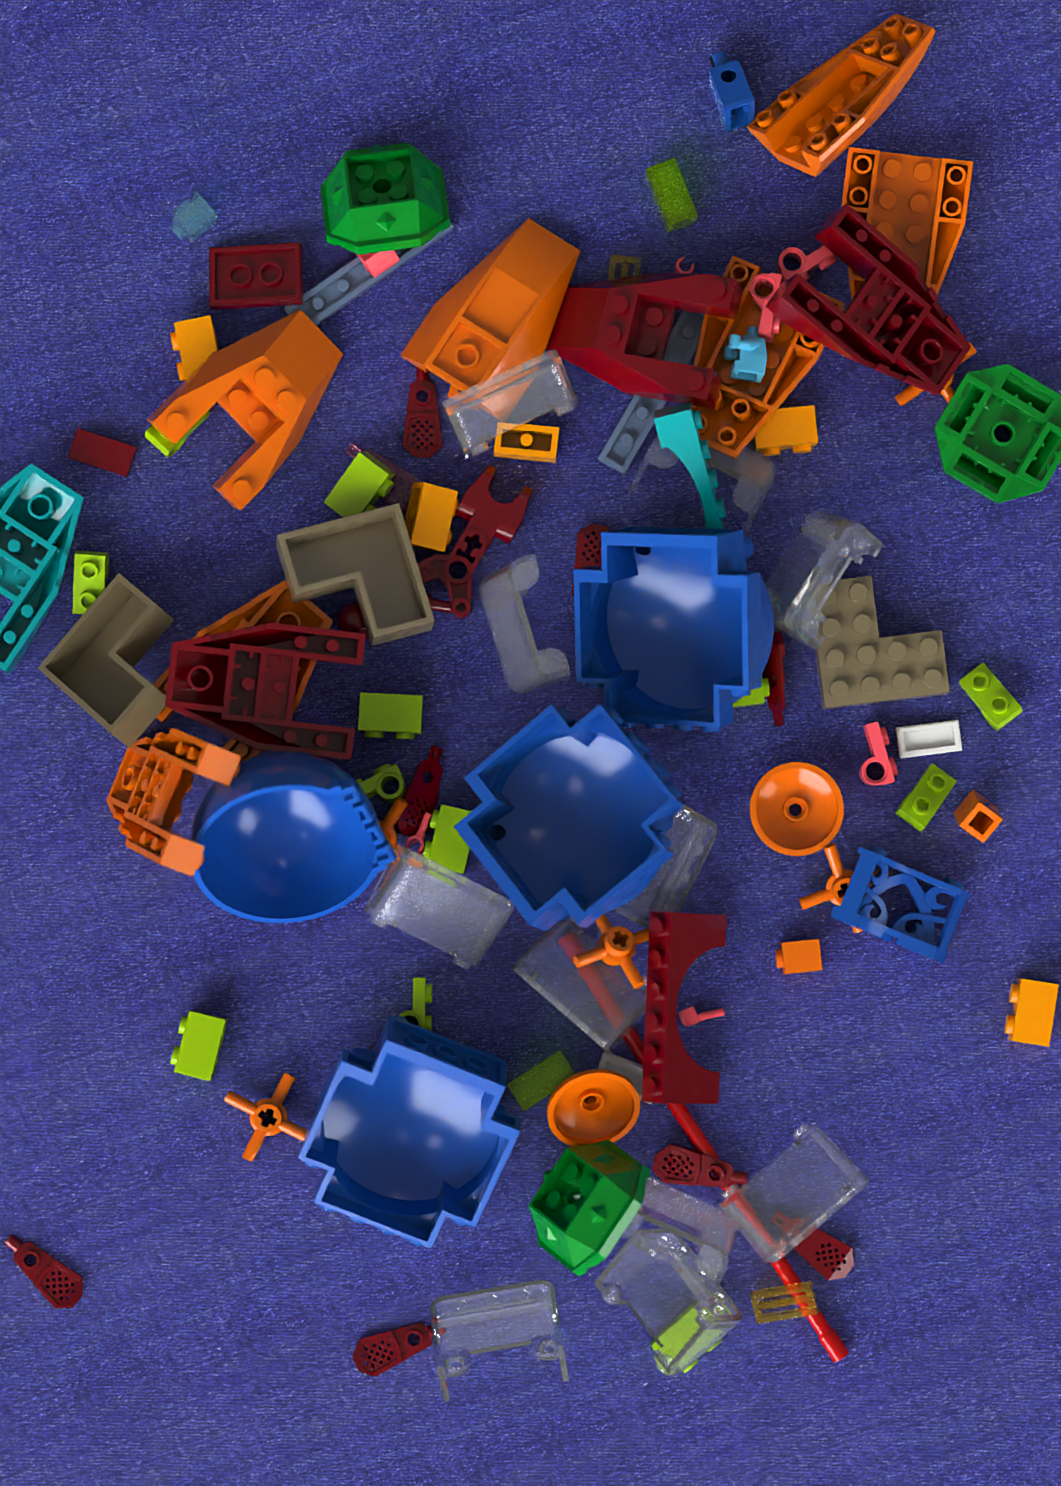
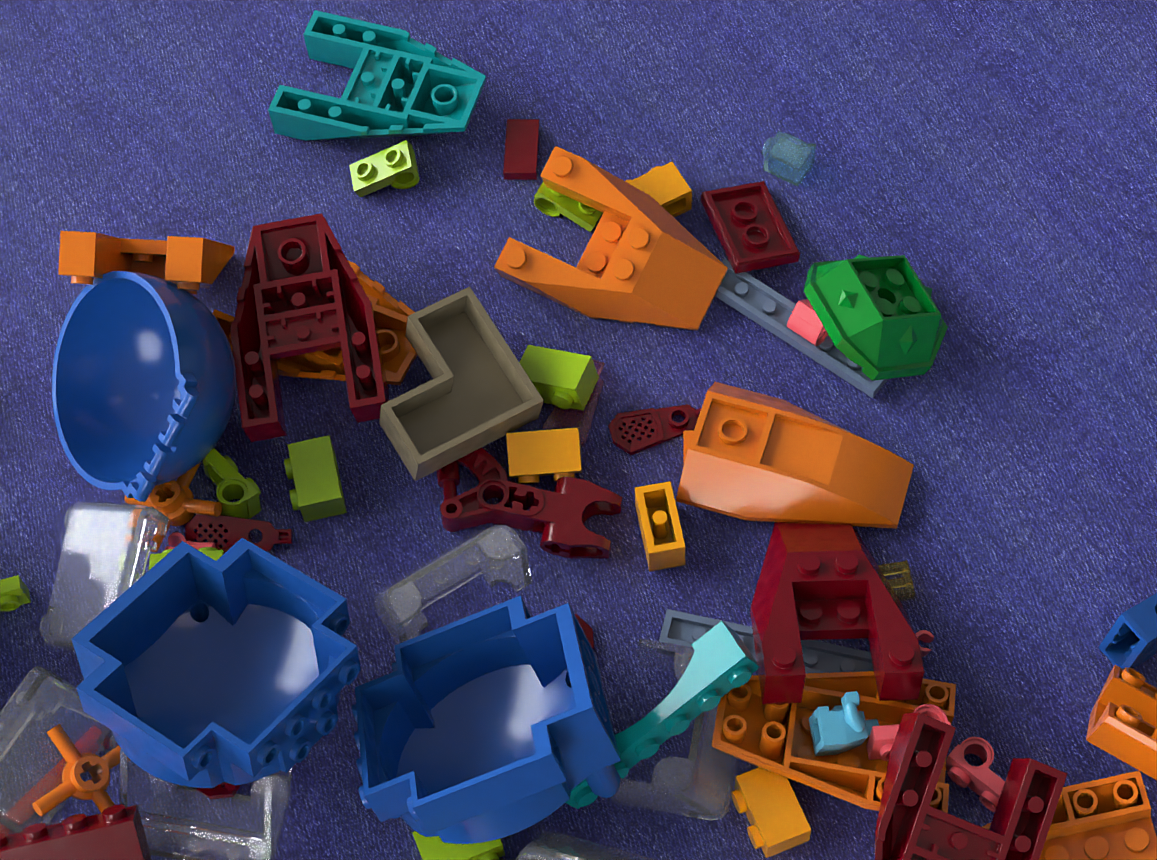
camera: 80 degrees right, 25 degrees down
dark tan piece [38,573,174,748] -> none
clear windscreen [442,349,578,459] -> none
clear neon green brick [644,158,698,233] -> none

